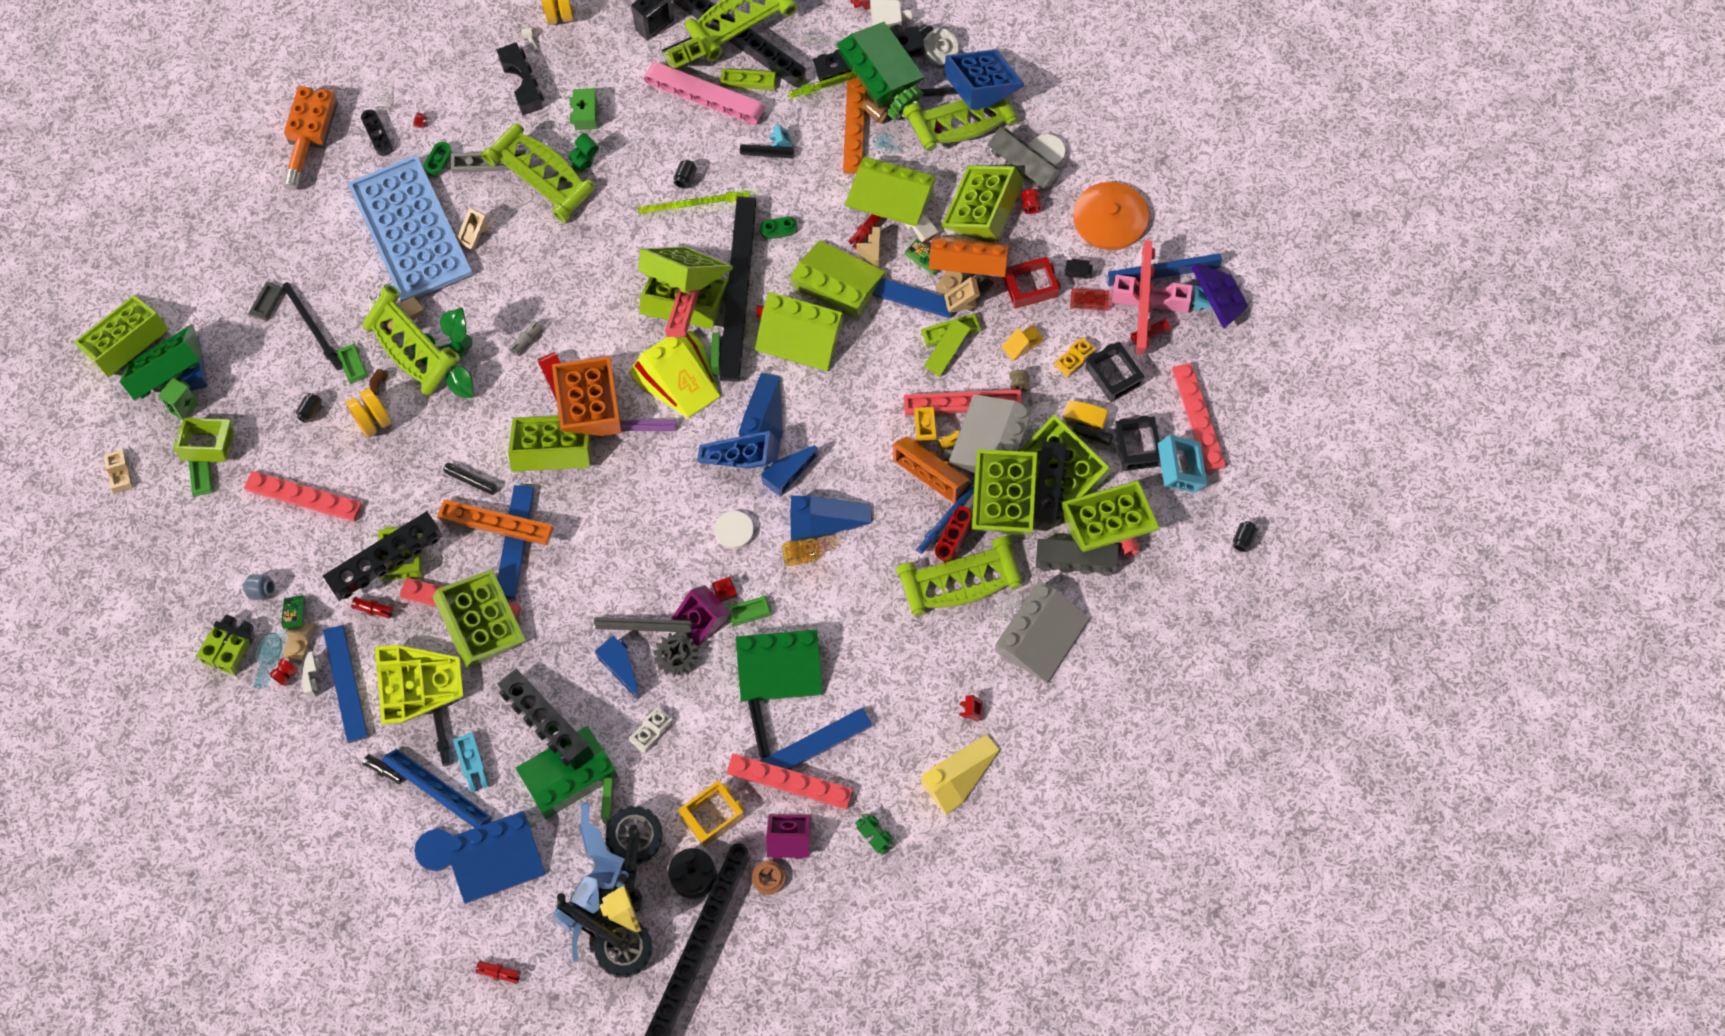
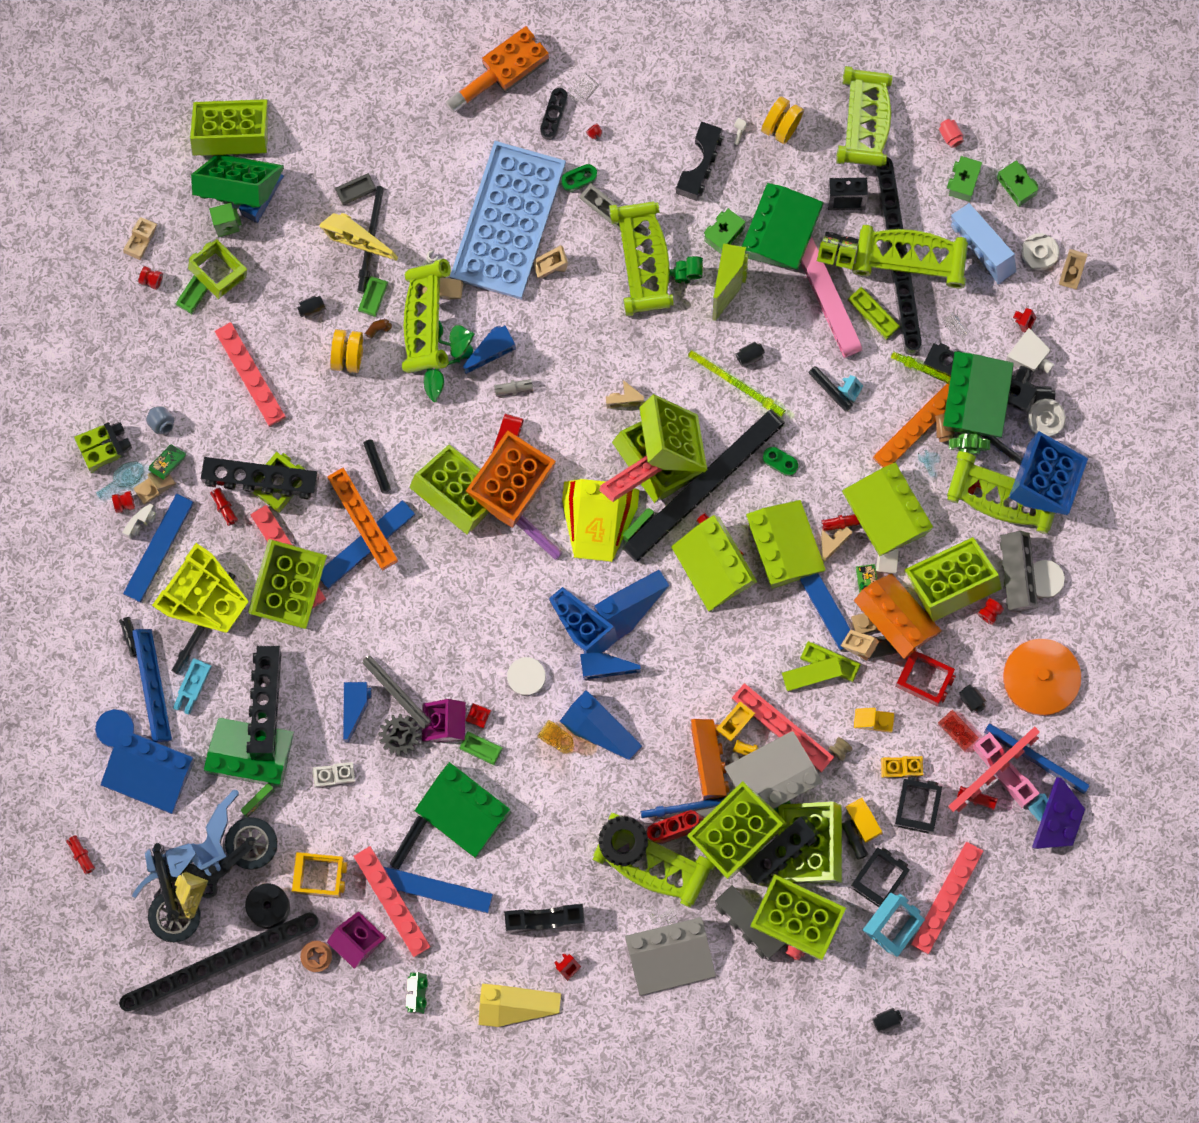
camera: 45 degrees right, 10 degrees up
none -> red wheel [138,266,163,290]
none -> light yellow wedge [319,213,398,261]
none -> blue slope [463,325,516,374]
none -> black arch [504,903,585,934]
none -> black tyre [598,816,648,867]
none -> tan slope [606,381,644,409]
none -> lime slope [712,244,749,321]
none -> green slope [742,183,824,270]

